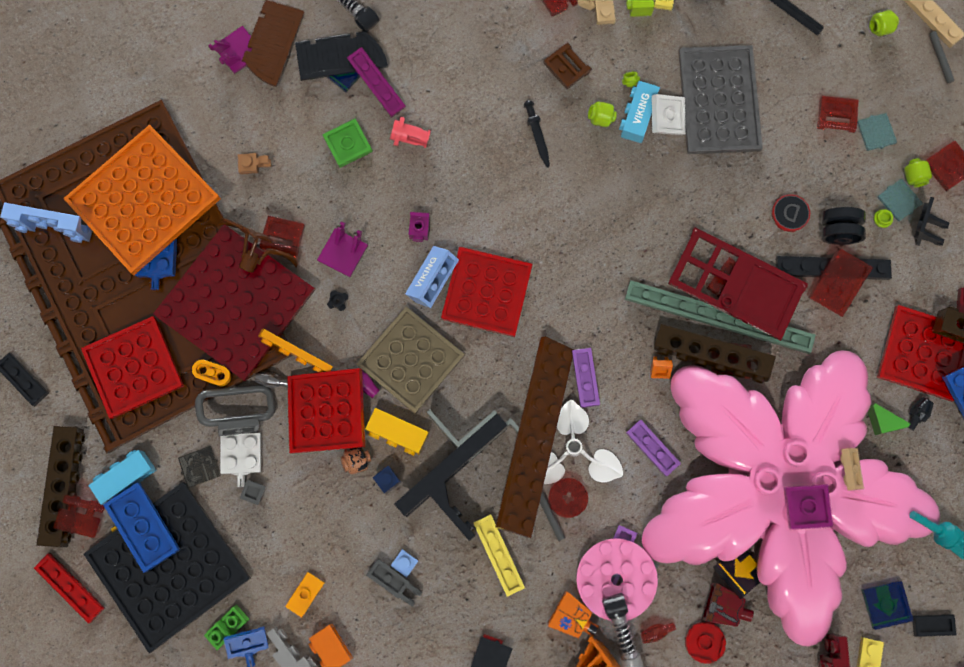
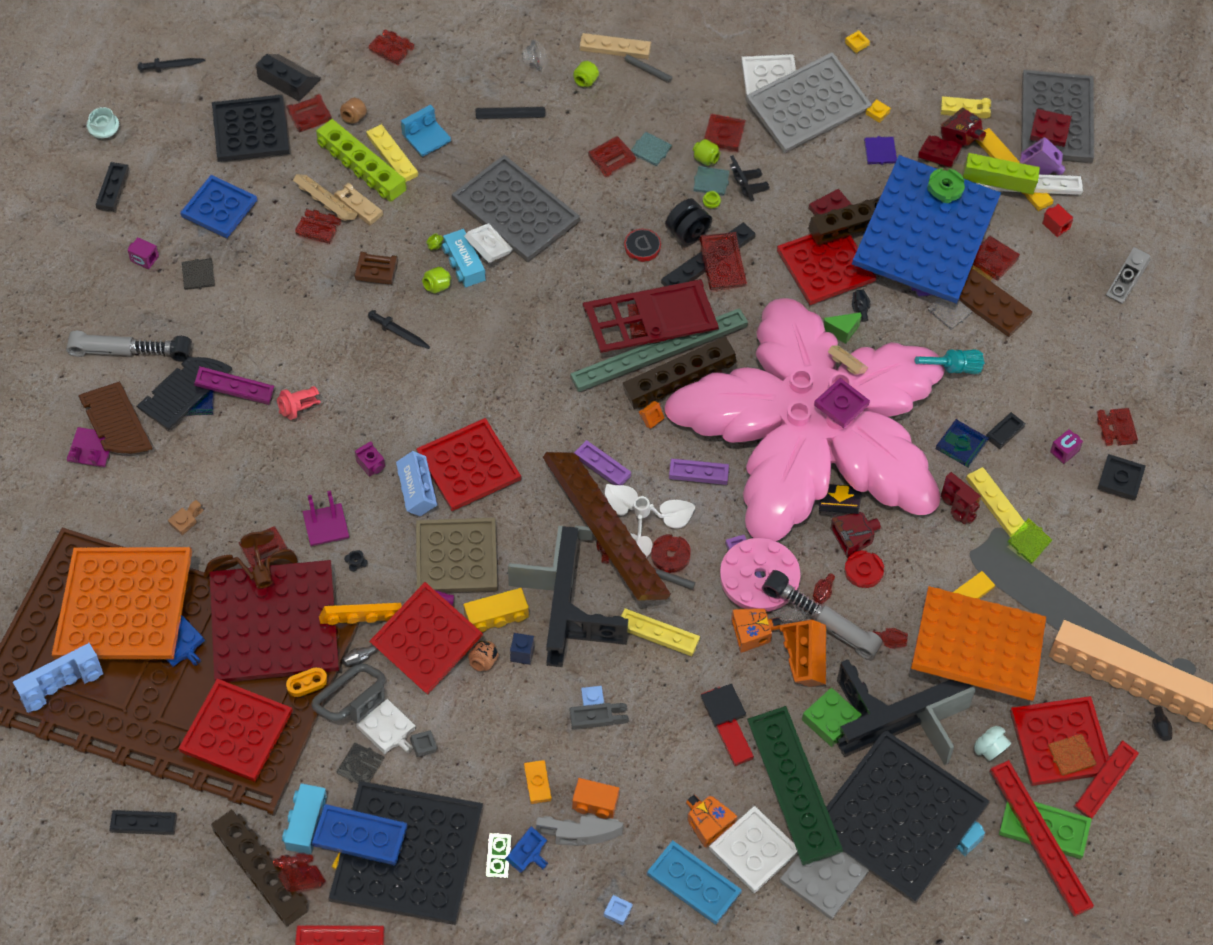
camera: 45 degrees left, 20 degrees down
bright green plate [322,119,373,168] -> none

